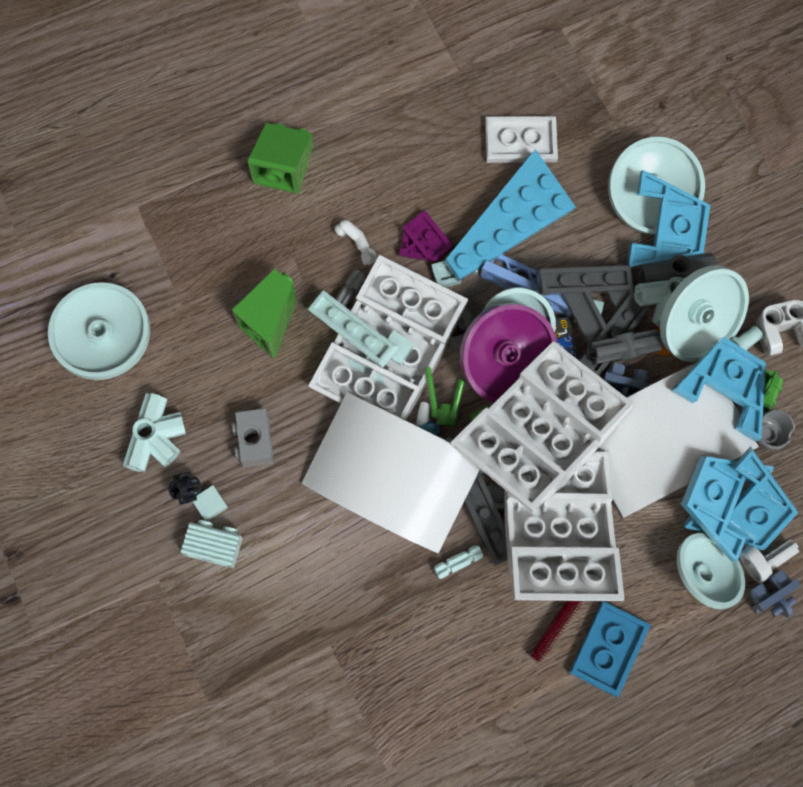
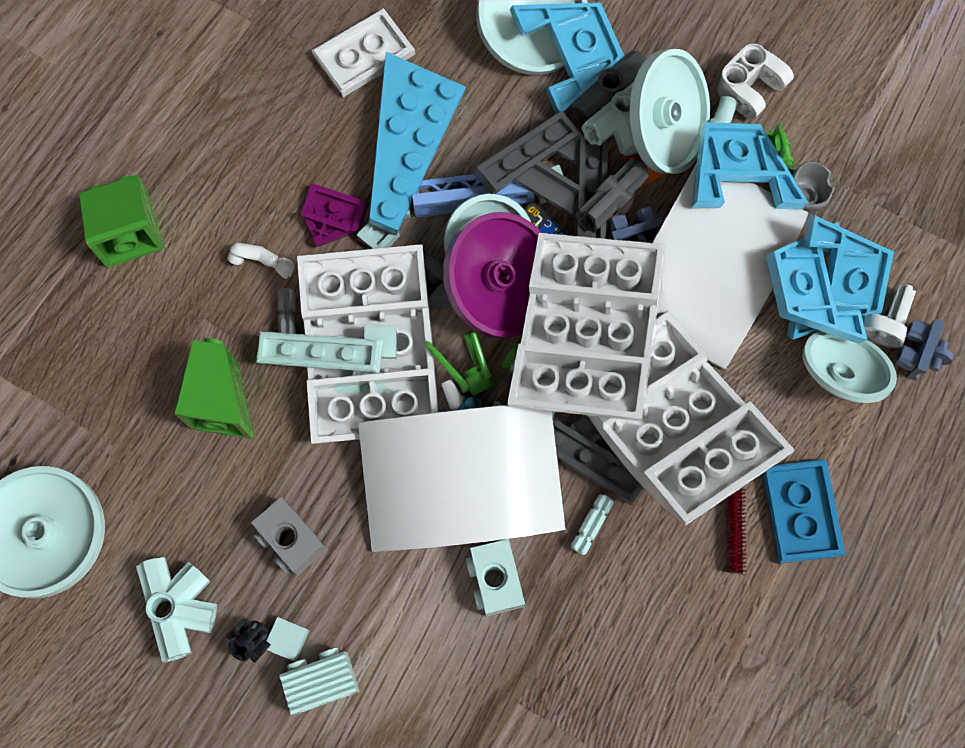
camera: 30 degrees left, 0 degrees up
none -> light aqua brick [466,539,525,617]

